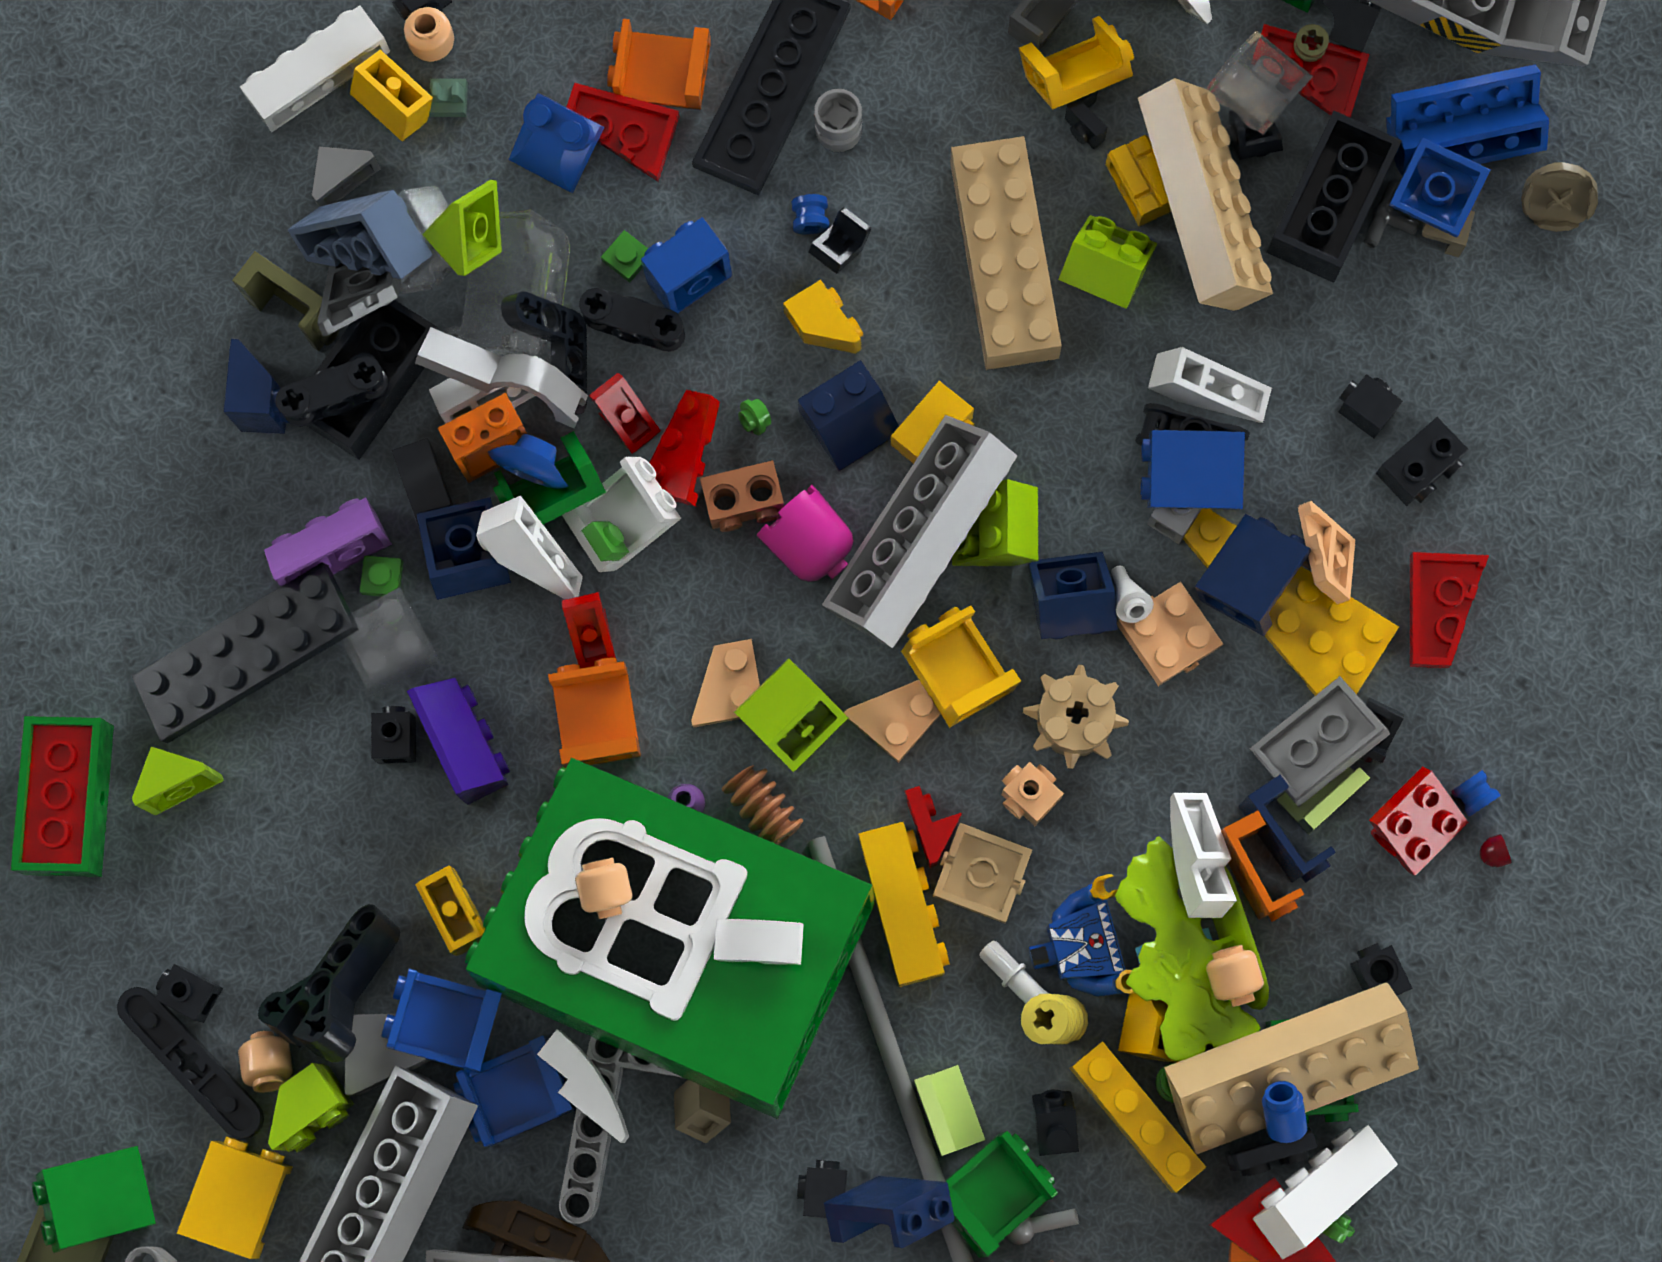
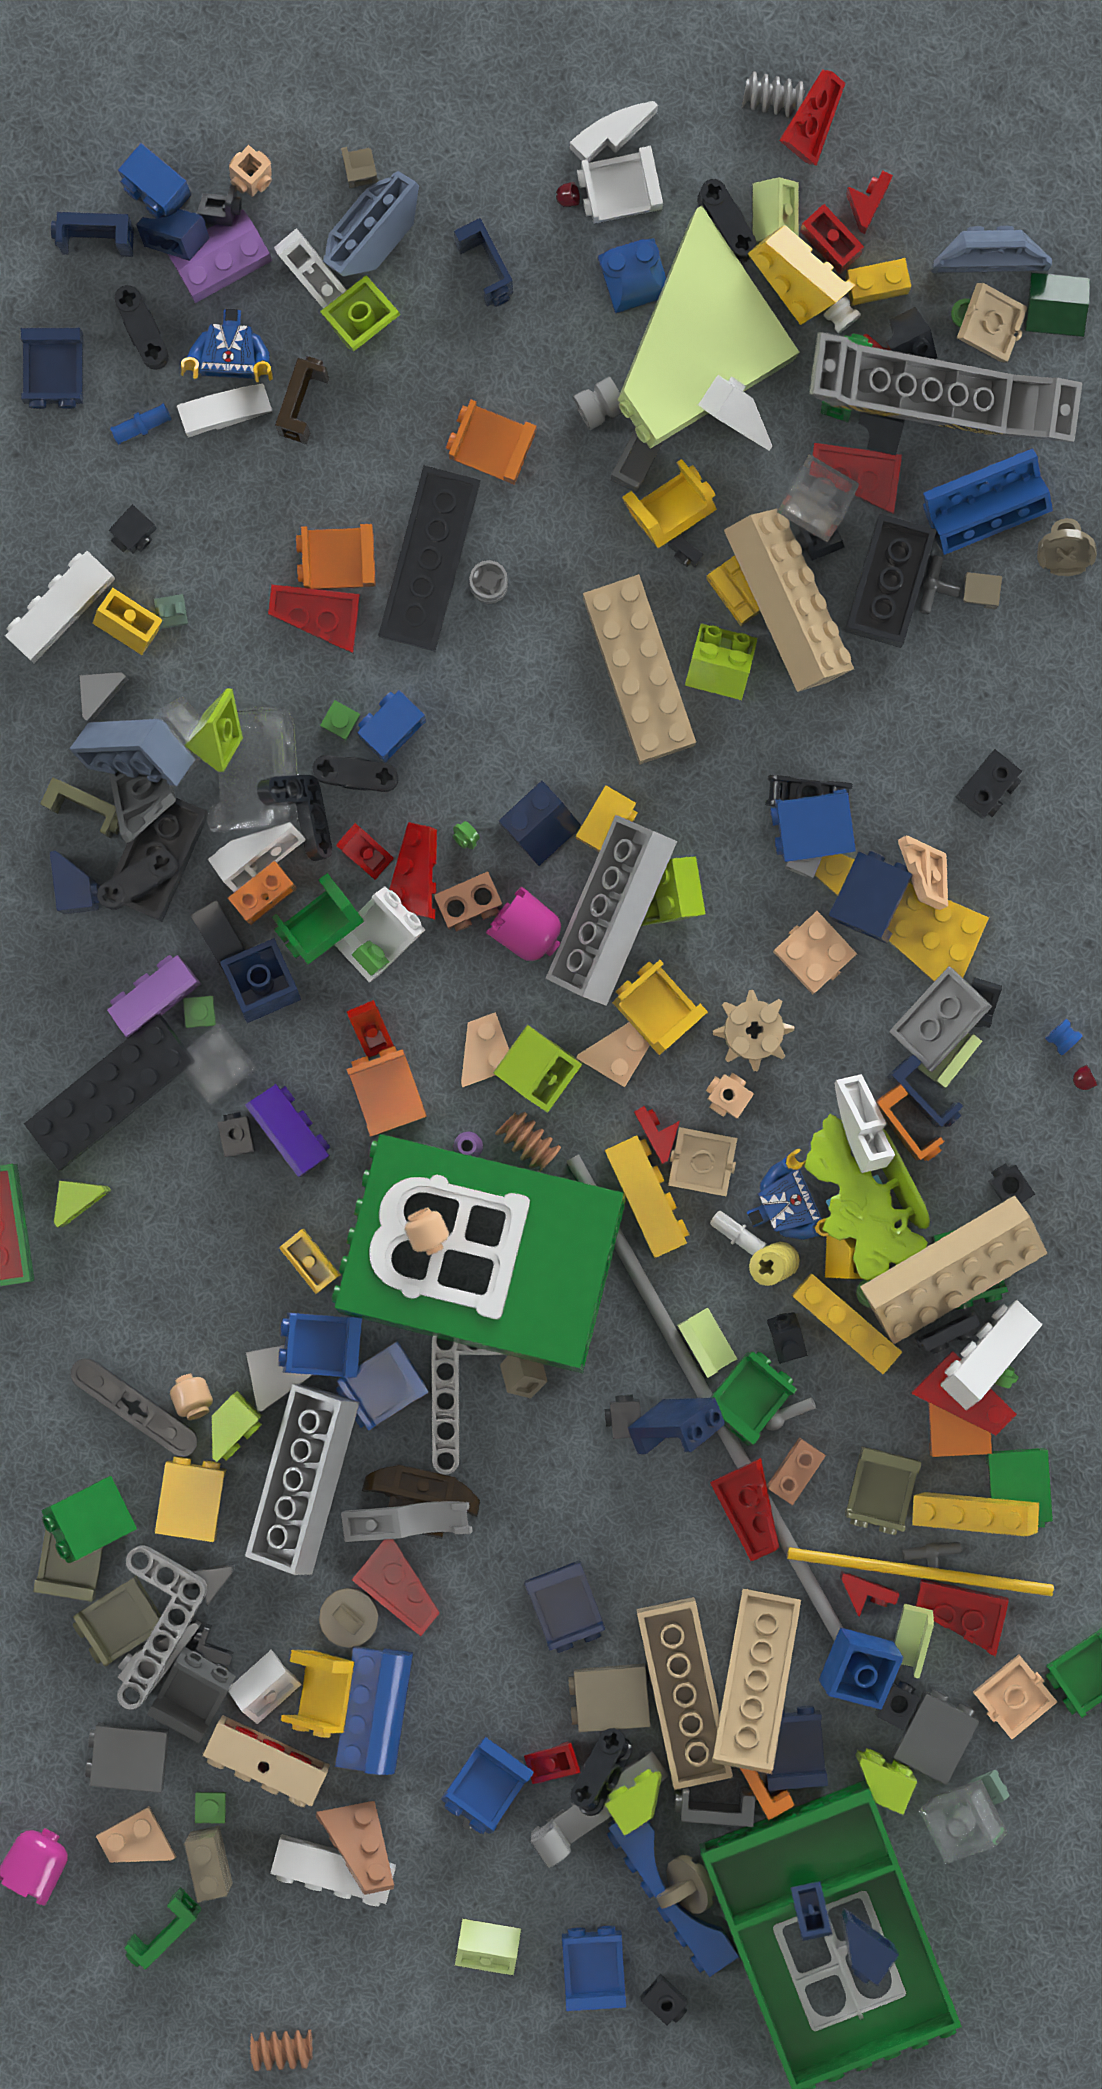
camera: 15 degrees left, 10 degrees up
black brick [155,964,223,1023] -> none
black beam [258,904,401,1062] -> none
light nougat head [404,7,454,62] -> none
light grey piece [415,327,588,429] -> none
white slope [476,495,583,600] -> none
blue hat [488,434,569,489] -> none
blue slope [509,93,604,193] -> none
white slope [537,1029,629,1143] -> none
white slope [714,919,804,965] -> none
yellow slope [783,279,863,353] -> none
blue wheel [791,194,829,235] -> none
black bracket [808,207,871,274] -> none
dark blue slope [1028,552,1117,639] -> none
white cone [1111,566,1153,623] -> none
white slope [1148,347,1272,423] -> none
light nougat head [1206,945,1264,1007] -> none
blue brick [1262,1081,1308,1143] -> none
olive bush [1294,24,1329,62] -> none
black brick [1338,374,1403,439] -> none
plate [1369,766,1469,876] -> none
blue slope [1388,137,1491,238] -> none
red wing [1410,552,1489,668] -> none

